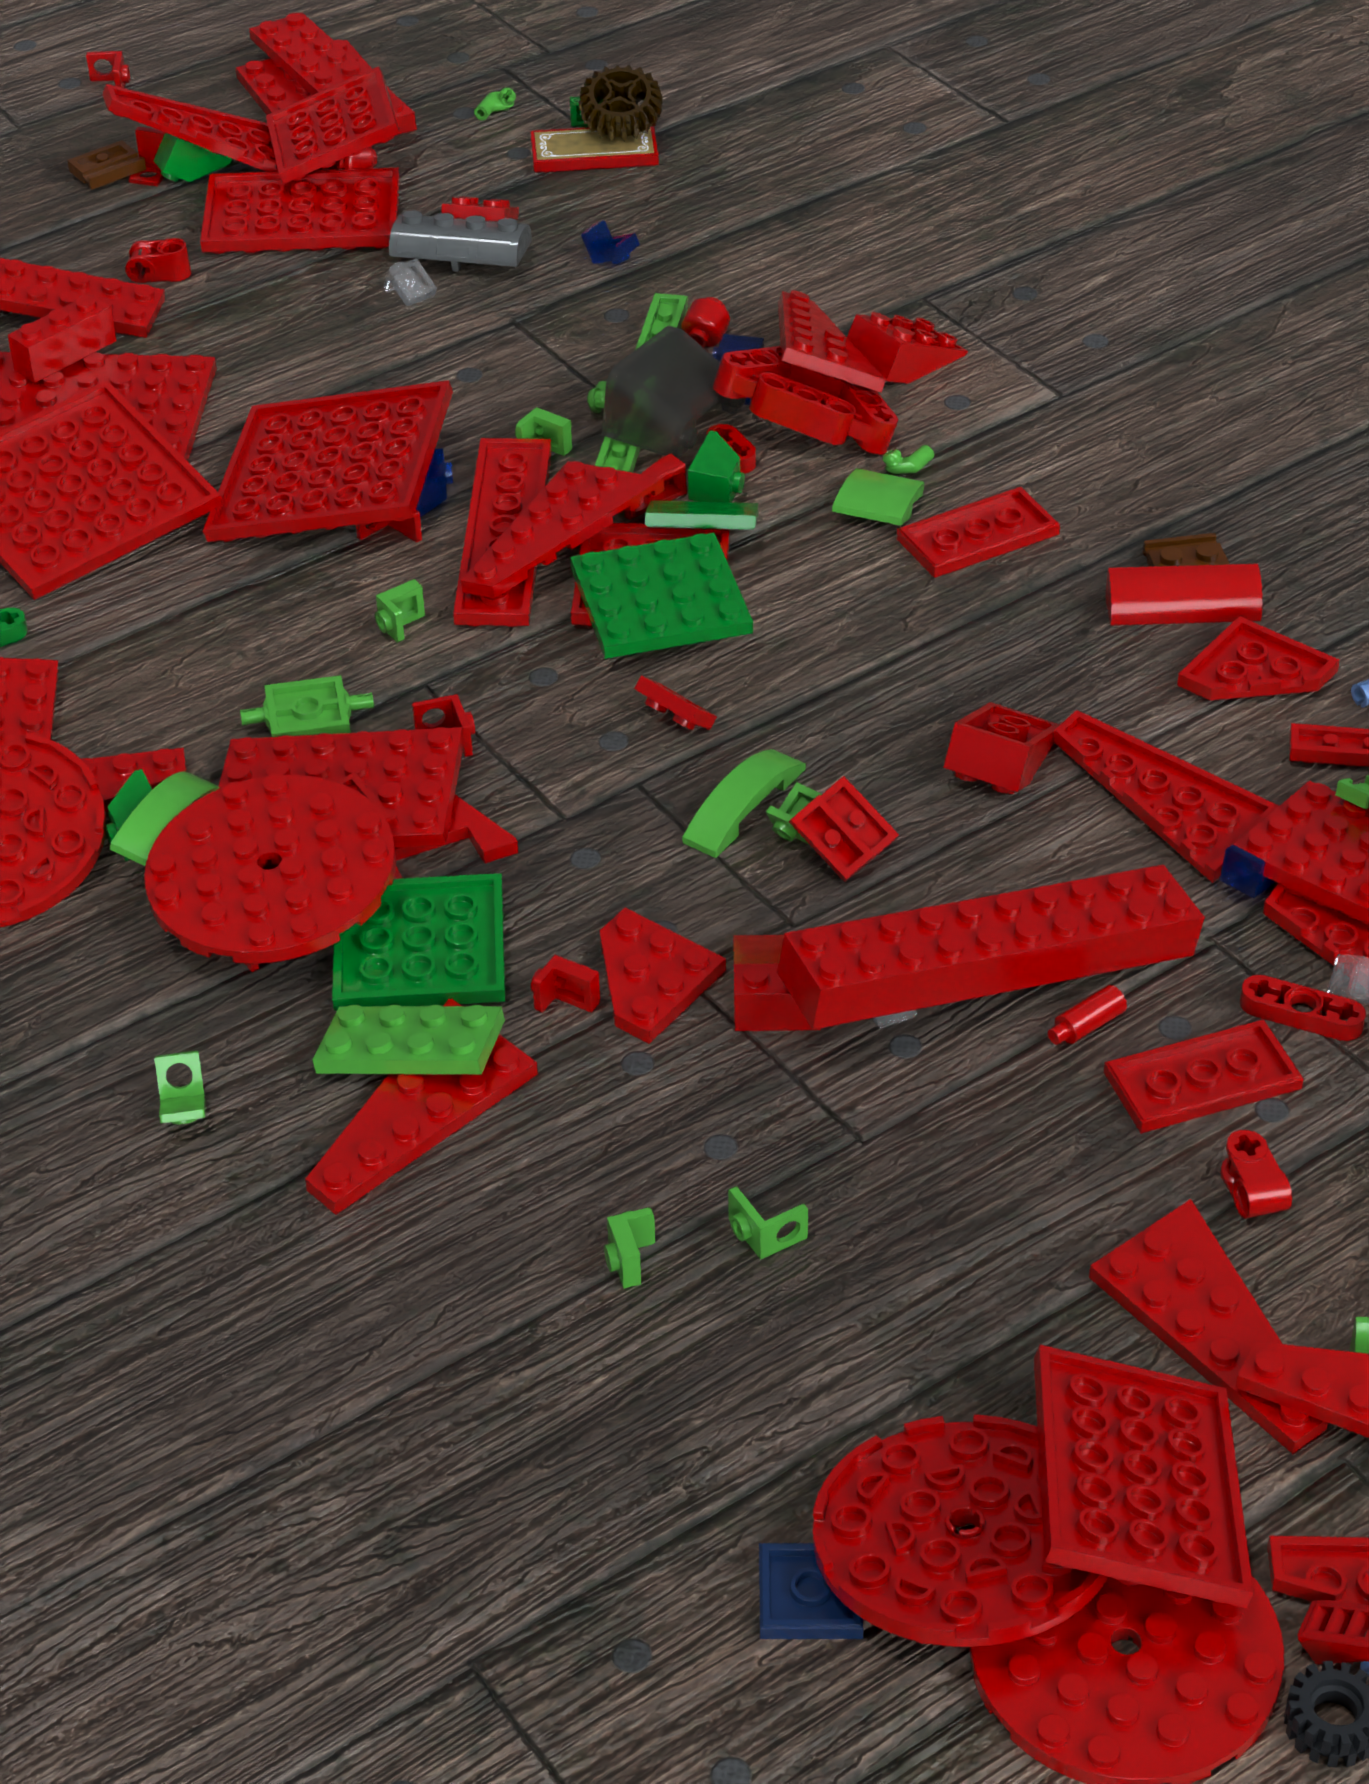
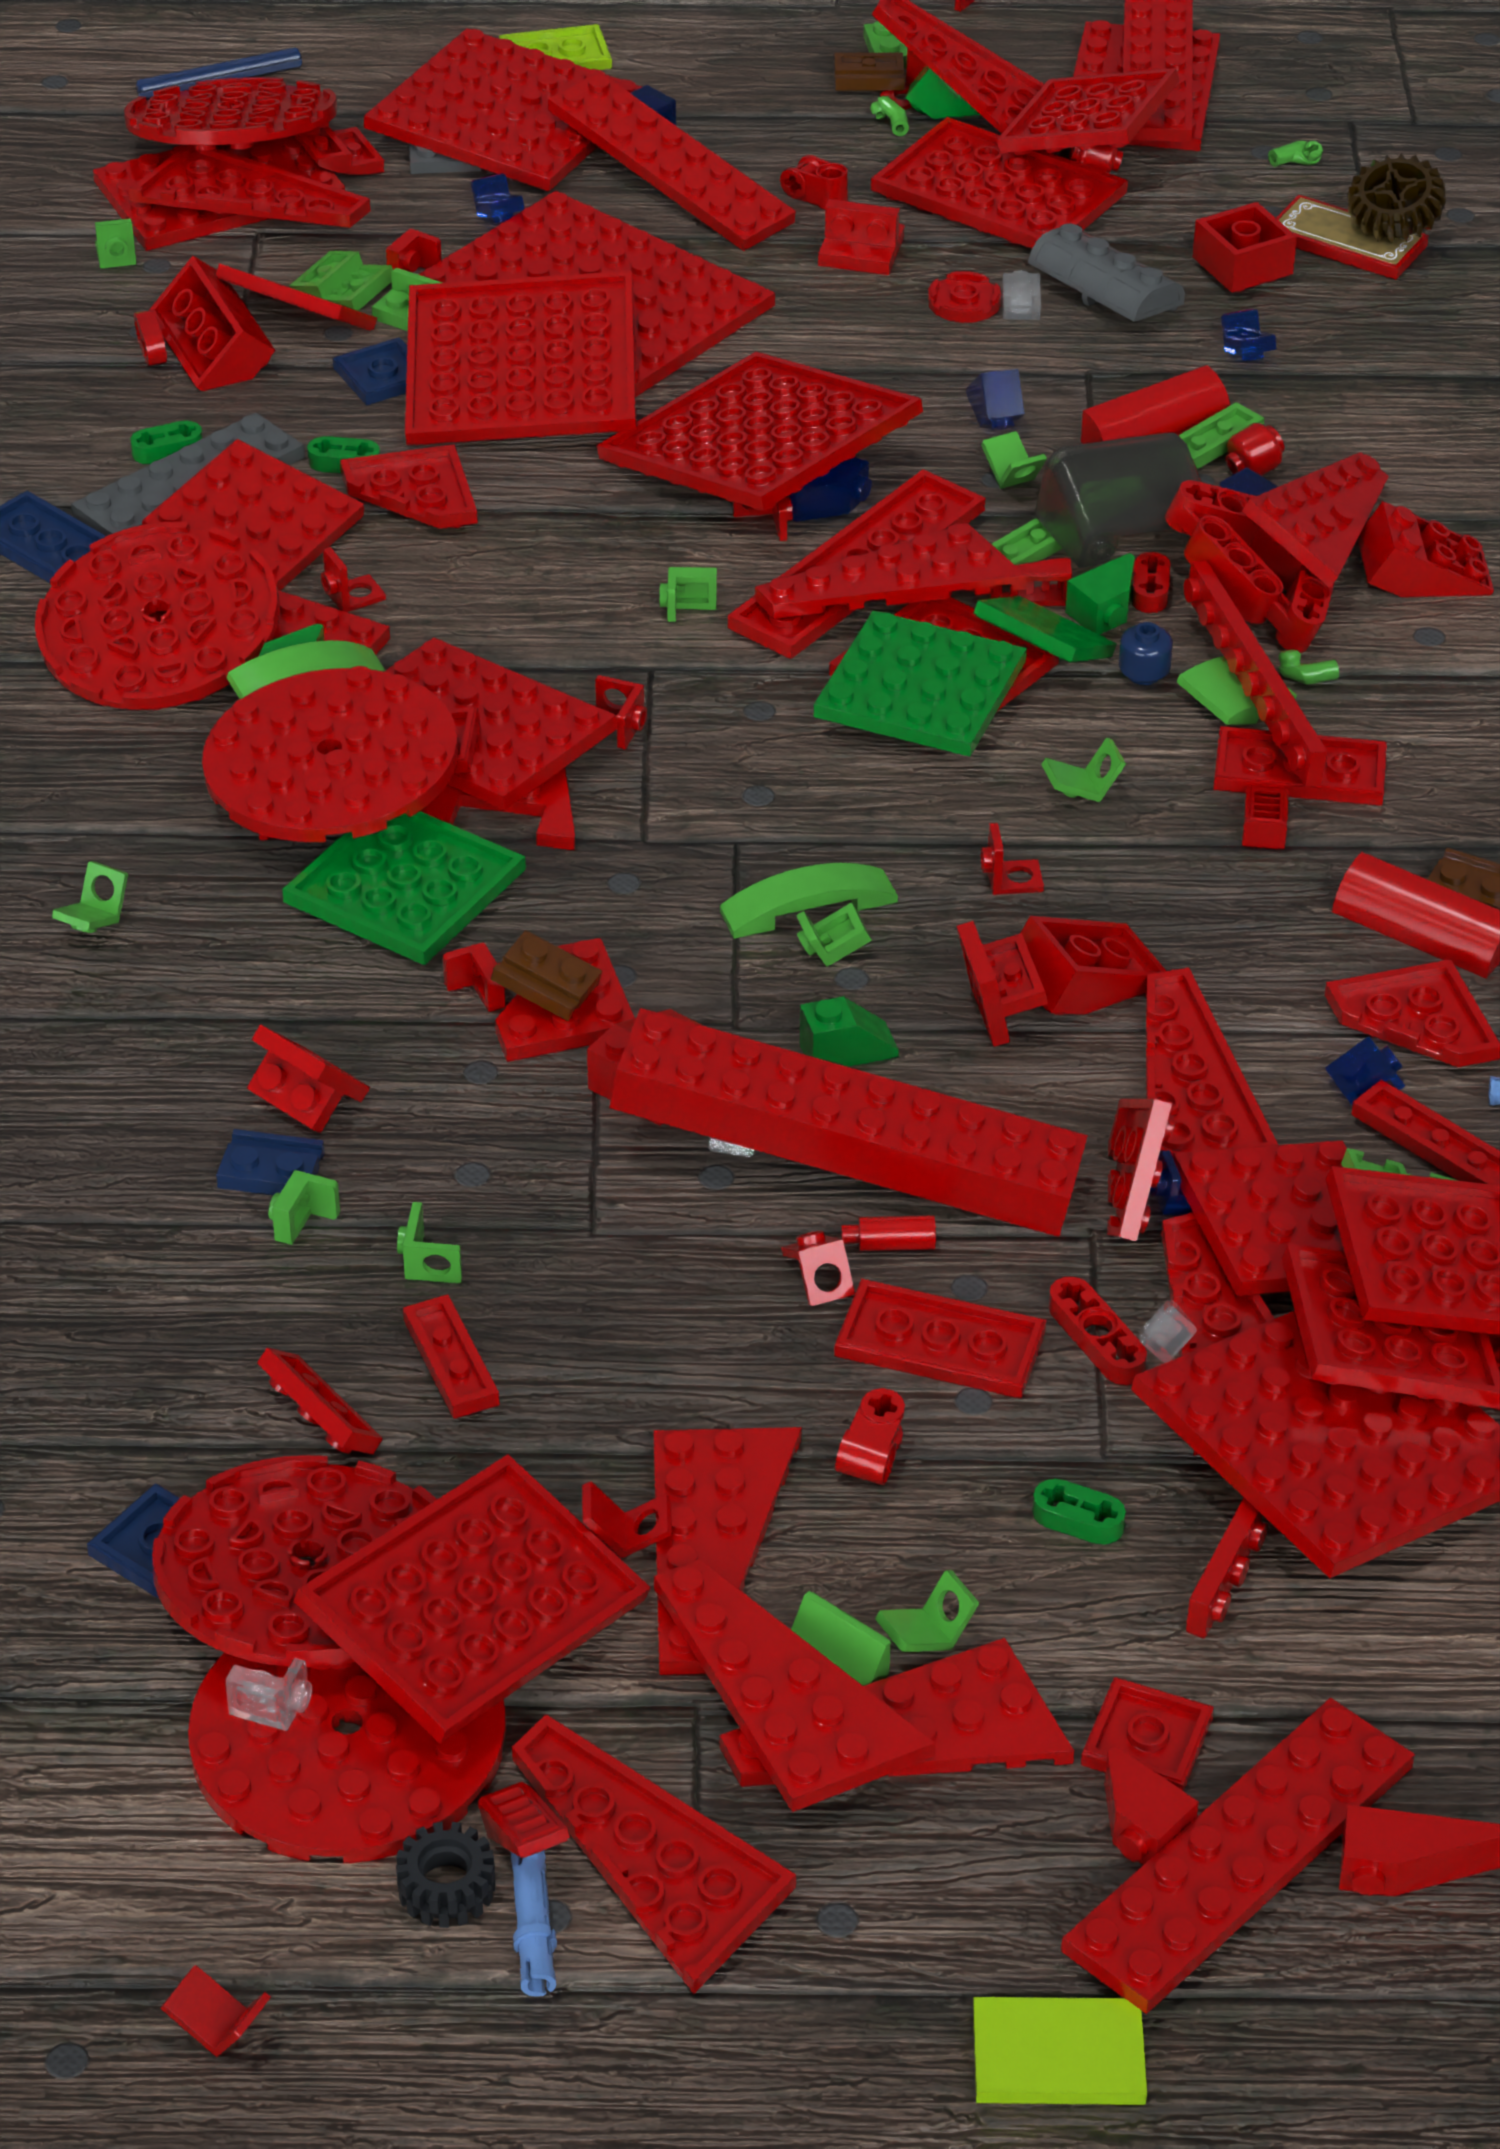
camera: 35 degrees right, 0 degrees up
red brick [7,294,117,383] -> none
bright green plate [240,675,374,737] -> none
red wing [305,999,538,1215] -> none
bright green plate [312,1005,505,1075] -> none
red plate [441,196,519,221] -> none
bright green bracket [515,407,572,456] -> none
red plate [634,675,717,730] -> none
red slope [789,776,899,882] -> none
none -> dark blue plate [216,1129,325,1195]
none -> clear bracket [225,1658,313,1731]
none -> red bracket [246,1024,370,1134]
none -> red plate [257,1347,383,1455]
none -> red bracket [321,547,386,612]
none -> red plate [340,444,478,529]
none -> red plate [403,1294,500,1419]
none -> reddish brown plate [491,930,602,1021]
none -> red bracket [582,1481,672,1559]
none -> bracket [781,1230,855,1306]
none -> green slope [799,996,899,1067]
none -> red bracket [818,199,905,275]
none -> bright green plate [863,21,907,68]
none -> bright green arm [870,96,909,136]
none -> red tile [928,271,1001,323]
none -> red bracket [956,921,1048,1047]
none -> clear blue slope [966,369,1025,430]
none -> red bracket [980,823,1044,895]
none -> bright green bracket [981,431,1047,489]
none -> bright green bracket [1041,738,1126,802]
none -> red brick [1081,365,1230,465]
none -> red plate [1107,1098,1174,1241]
none -> dark blue head [1118,622,1173,685]
none -> red plate [1184,560,1327,787]
none -> red brick [1192,202,1297,293]
none -> red slope [1242,785,1289,849]
none -> clear blue bracket [1325,1036,1406,1105]

